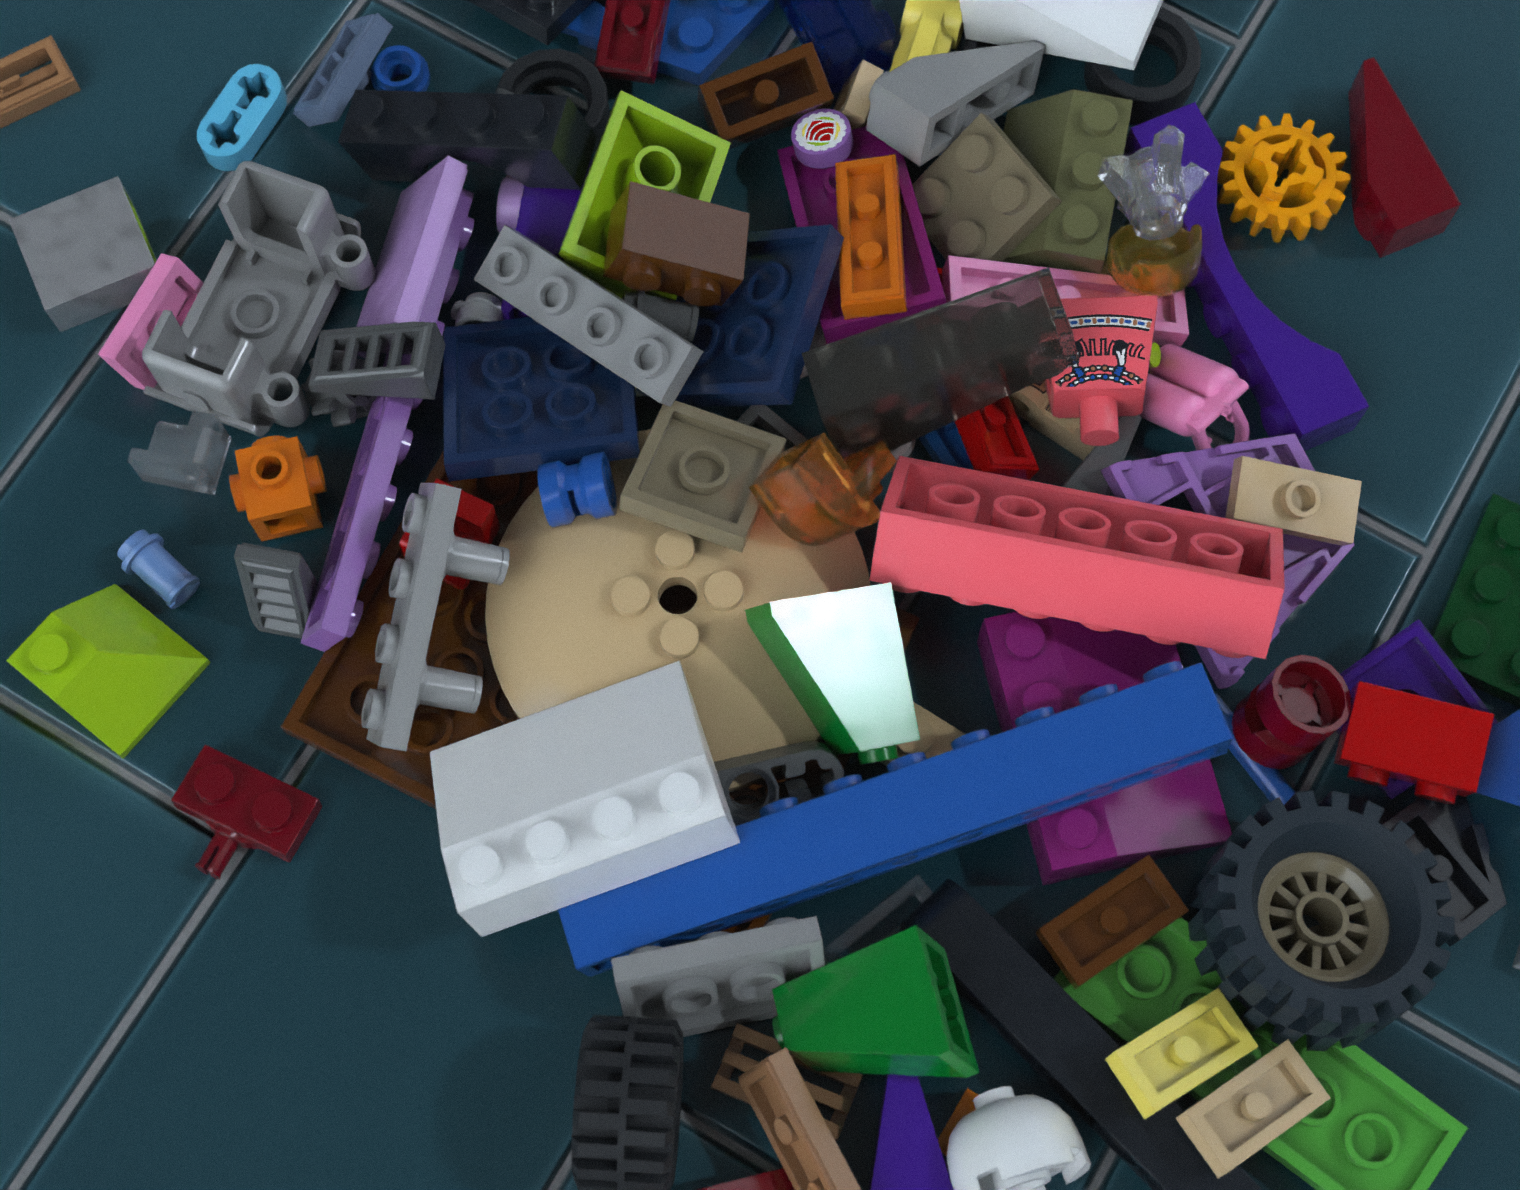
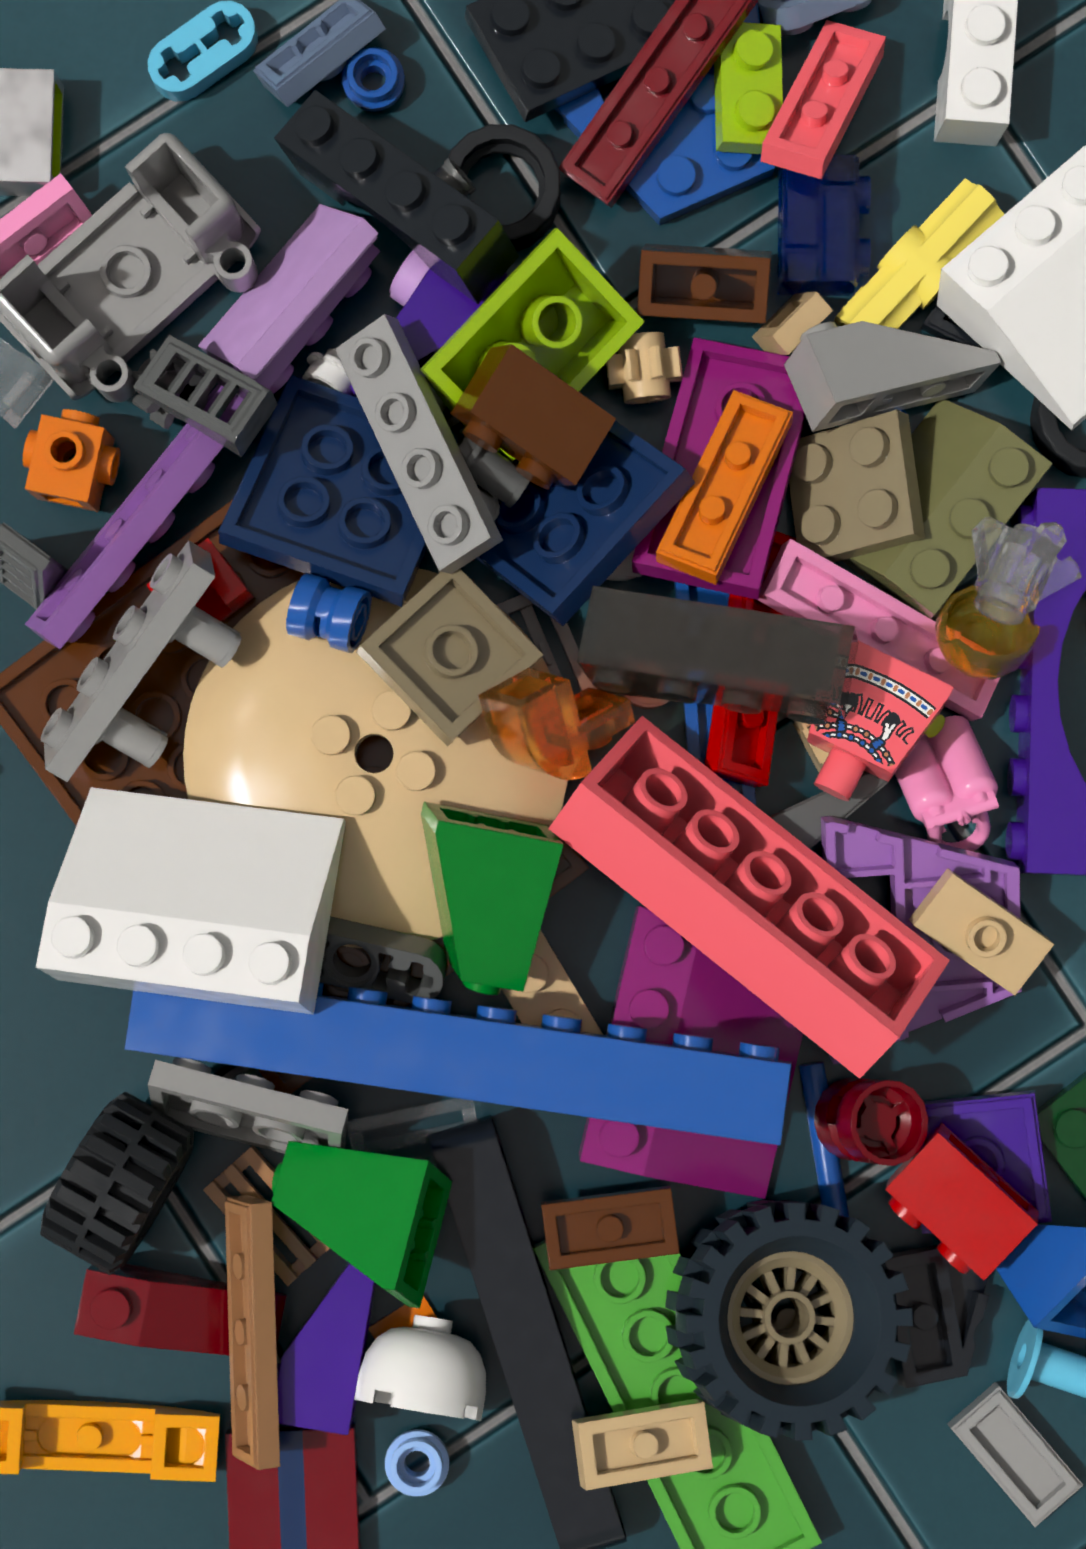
camera: 25 degrees right, 15 degrees up
tile [791,109,854,169] -> none
light yellow plate [1105,987,1259,1120] -> none
none -> tan gear [606,332,683,404]

